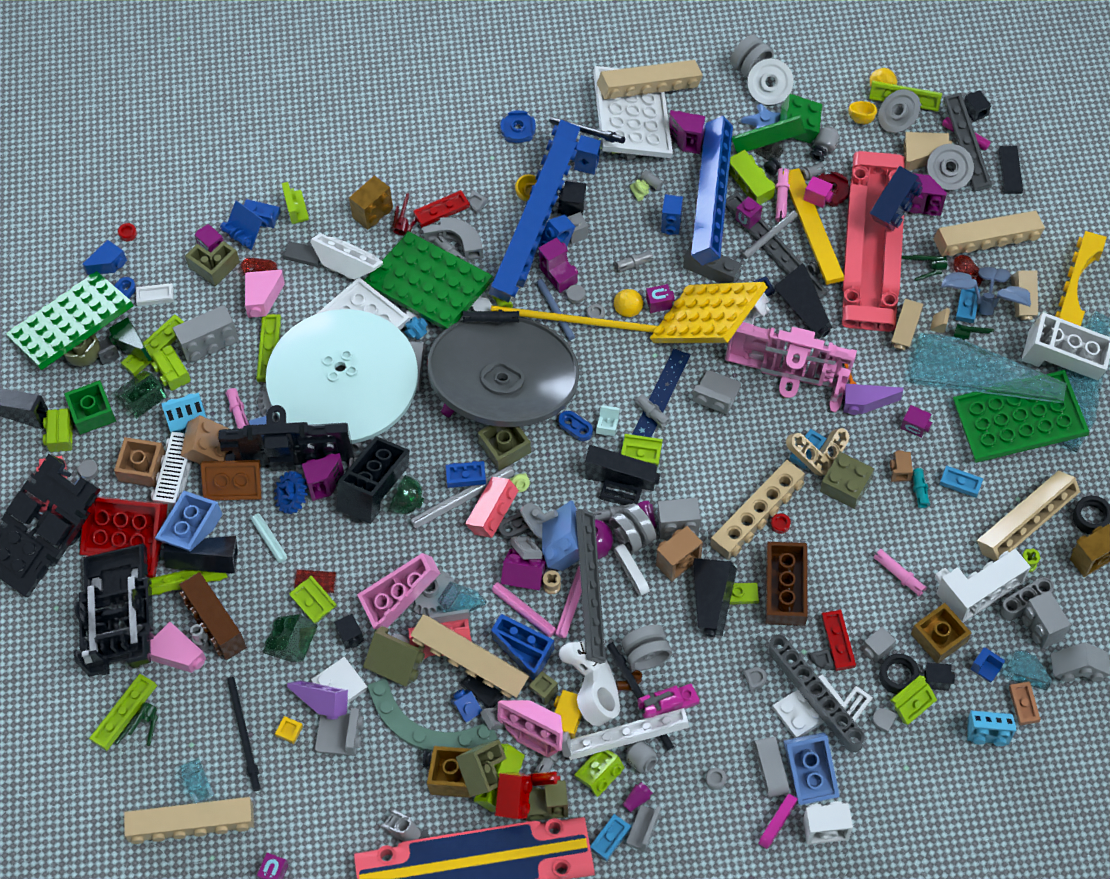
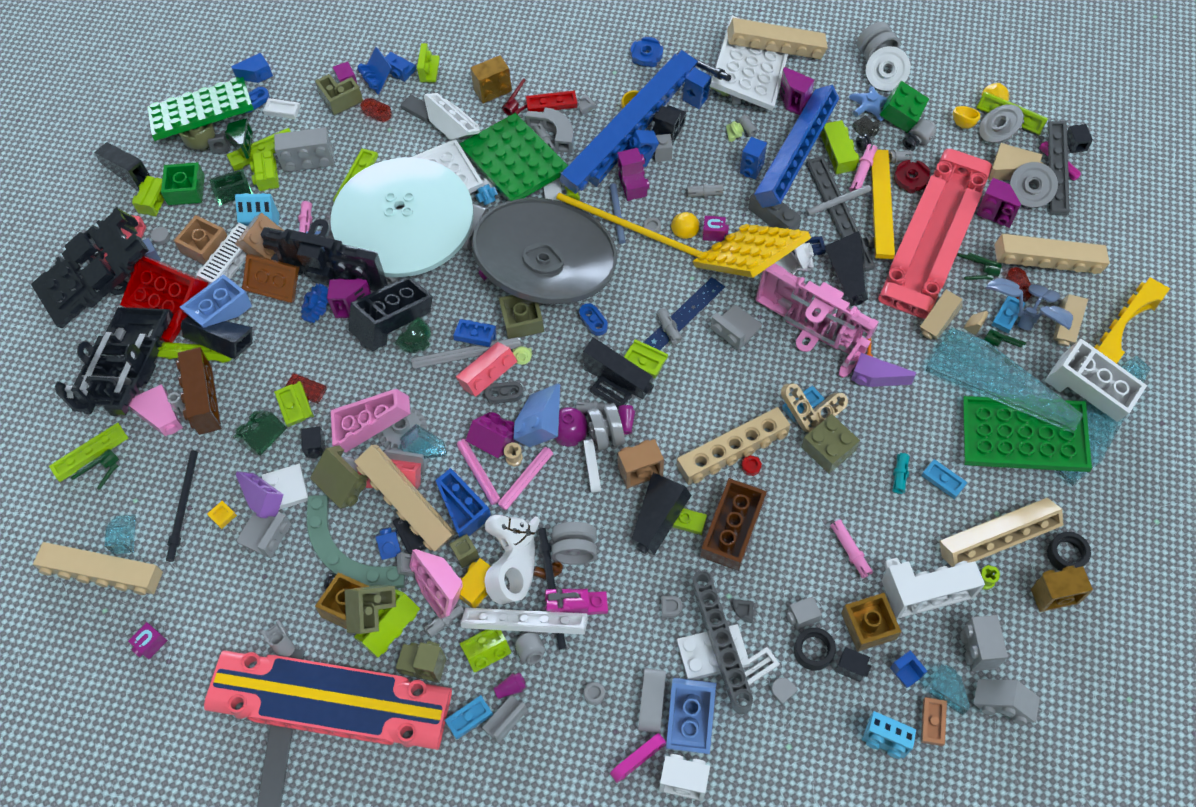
camera: 20 degrees right, 0 degrees up
red tile [118,223,137,242] -> none
bright pink slope [245,270,285,318] -> none
light aqua axle [251,513,287,563] -> none
black pin [463,309,519,324] -> none
red slope [495,772,532,819] -> none
light grey tile [510,536,542,559] -> none
light grey shield [520,503,558,540] -> none
red axle [527,771,561,786] -> none
light grey tile [561,731,571,757] -> none
light grey tile [567,285,585,304] -> none
dark grey tile [576,509,606,664] -> none
light aqua bracket [596,405,620,436] -> none
light grey brick [657,498,700,540] -> none
green tile [732,115,806,154] -> none
magenta brick [735,196,762,230] -> none
dark pink brick [803,176,834,208] -> none
red plate [821,610,856,671] -> none
dark blue brick [870,165,923,231] -> none
medium nougat brick [890,450,913,482] -> none
lime plate [890,675,937,725] -> none
magenta brick [900,405,933,438] -> none
black tile [999,146,1023,194] -> none
light grey beam [1000,578,1054,621] -> none

